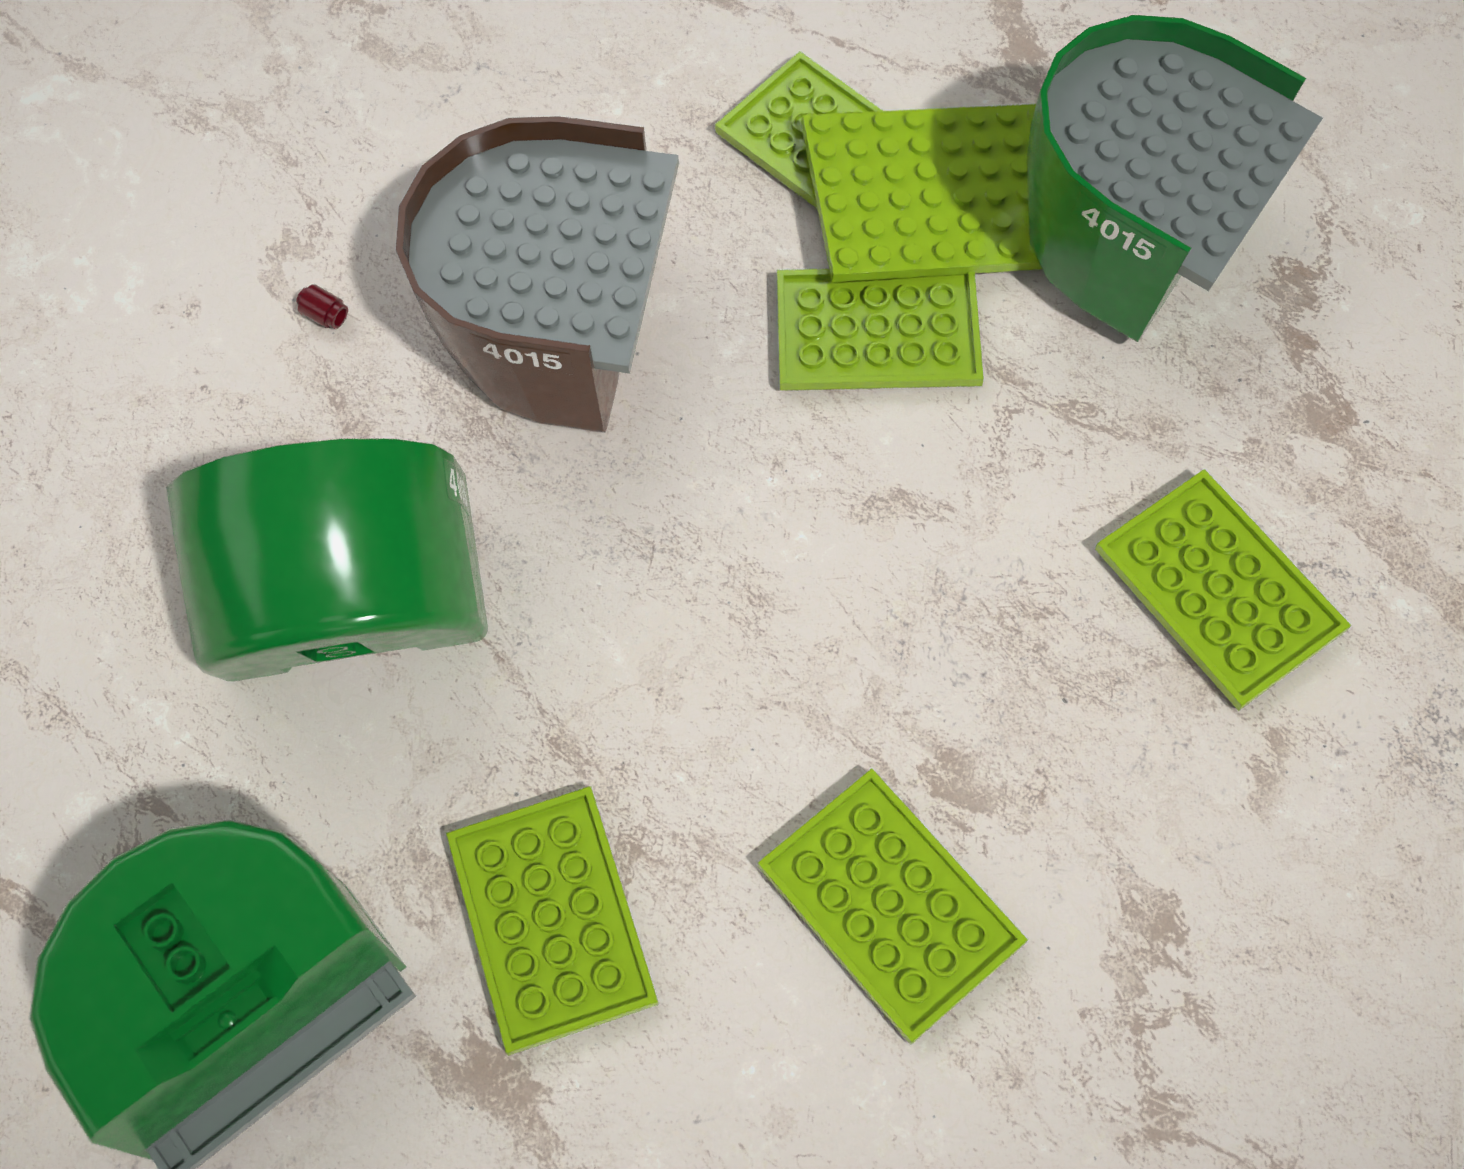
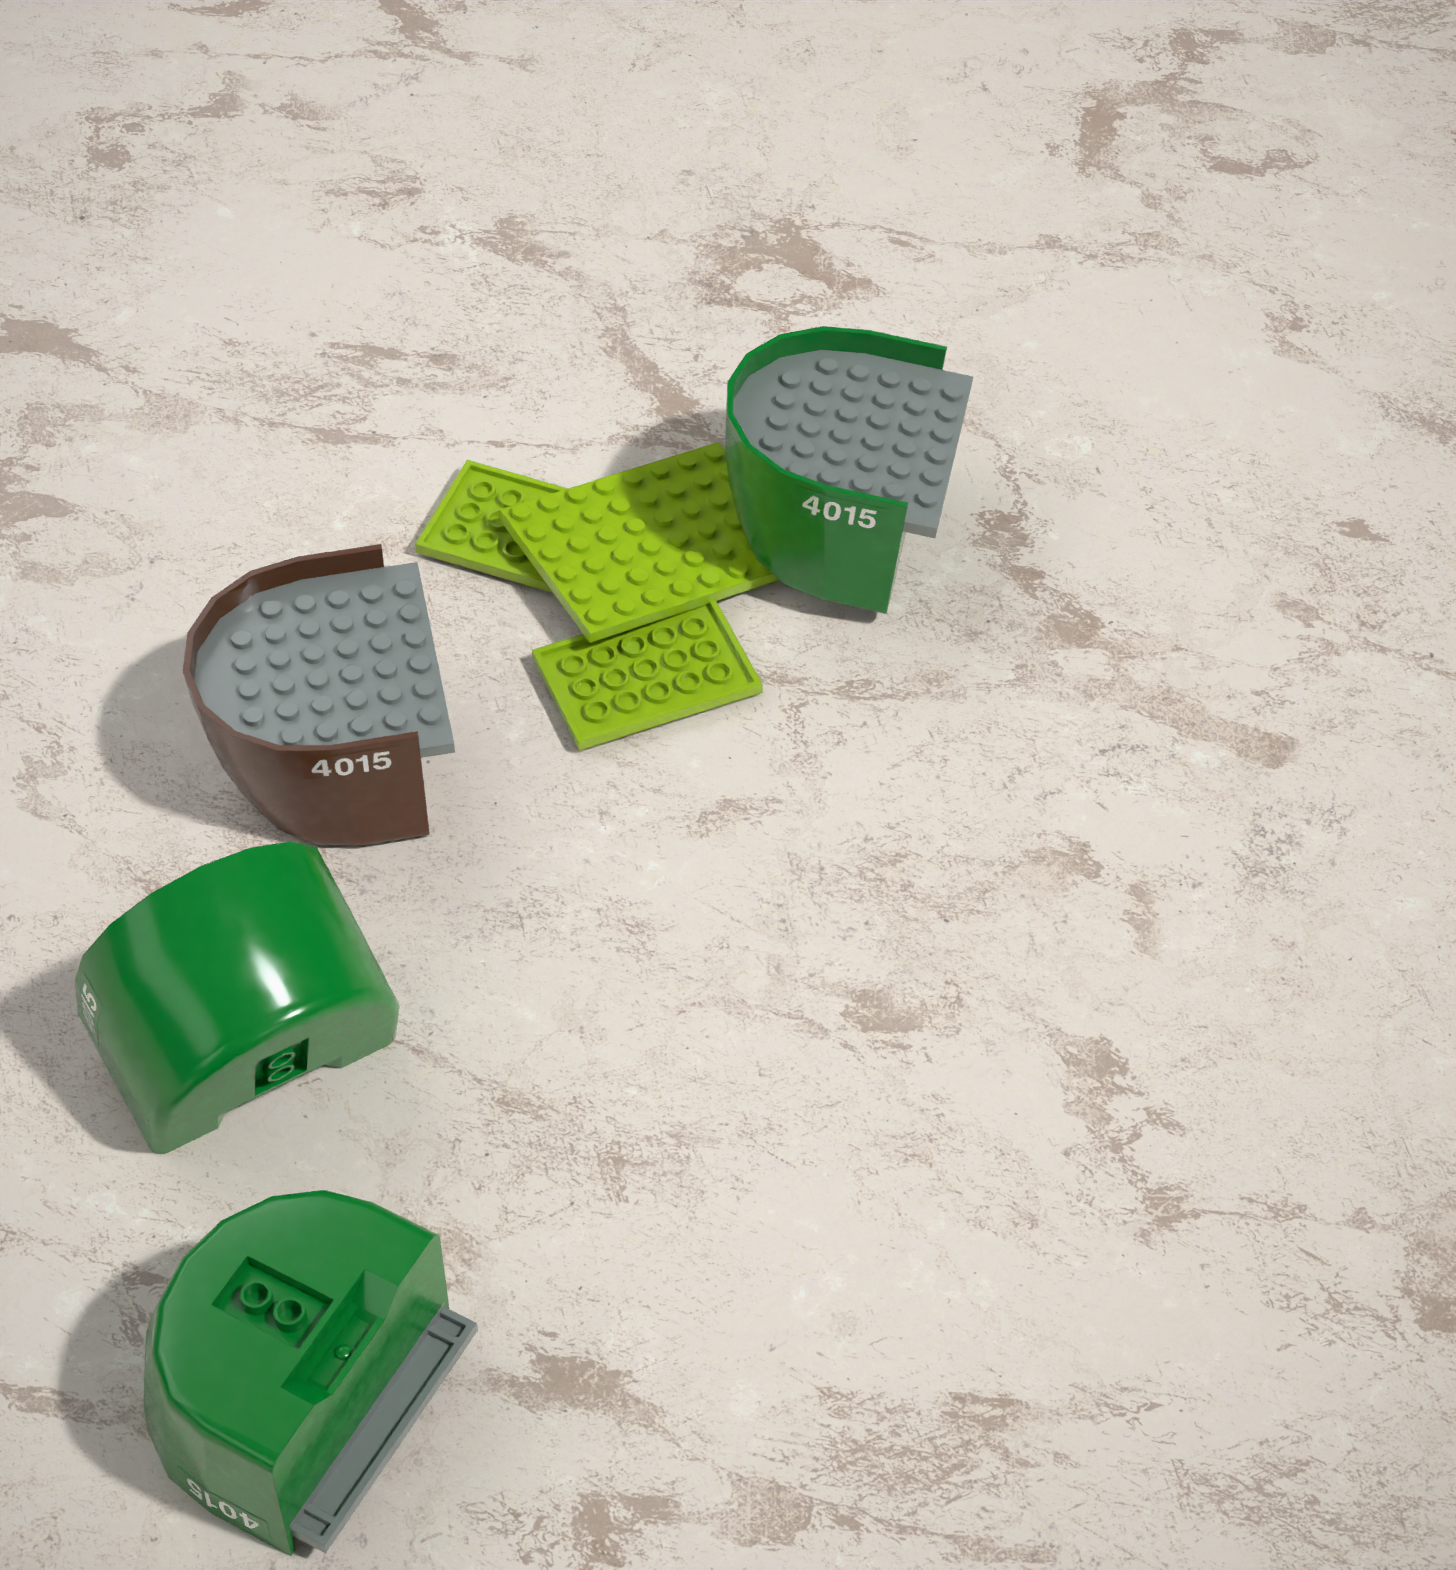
camera: 25 degrees left, 15 degrees down
dark red brick [296,284,348,329] -> none
lime plate [446,786,659,1056] -> none
lime plate [757,768,1028,1045] -> none
lime plate [1095,469,1352,711] -> none

